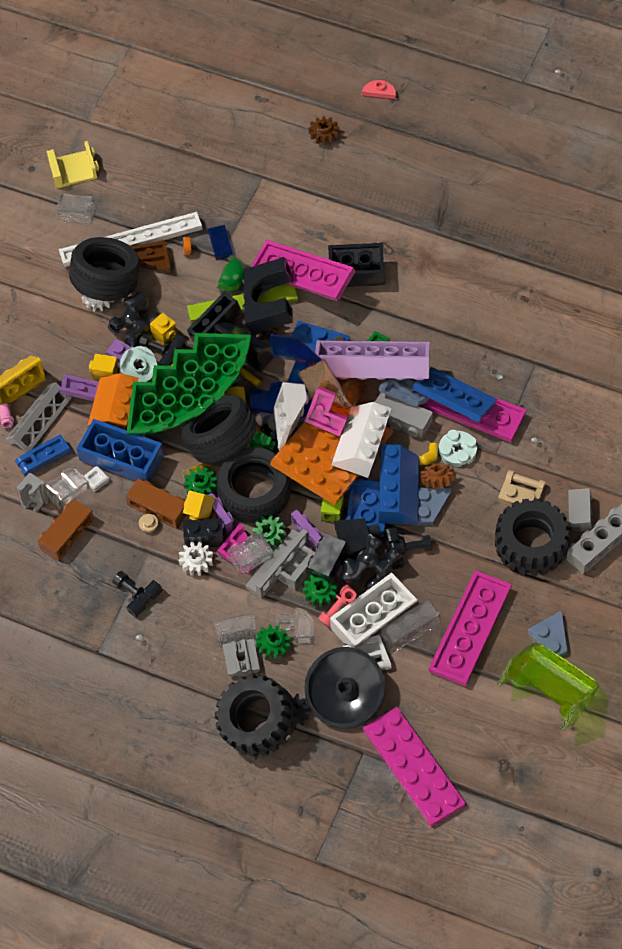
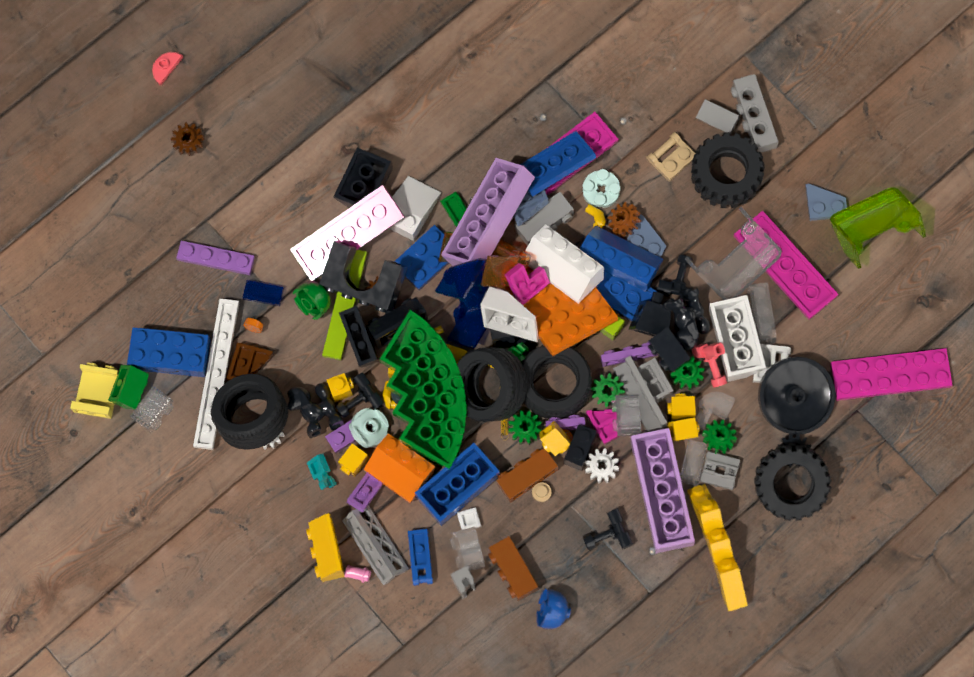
camera: 60 degrees left, 15 degrees up
none -> green brick [108,365,149,410]
none -> blue brick [127,327,211,377]
none -> medium lavender plate [176,241,255,275]
none -> teal plate [307,454,337,490]
none -> white slope [389,176,441,241]
none -> blue cylinder [536,589,571,629]
none -> lavender brick [630,428,695,553]
none -> yellow brick [667,394,696,420]
none -> yellow brick [667,418,699,441]
none -> clear windscreen [685,207,782,300]
none -> yellow arch [687,484,748,611]

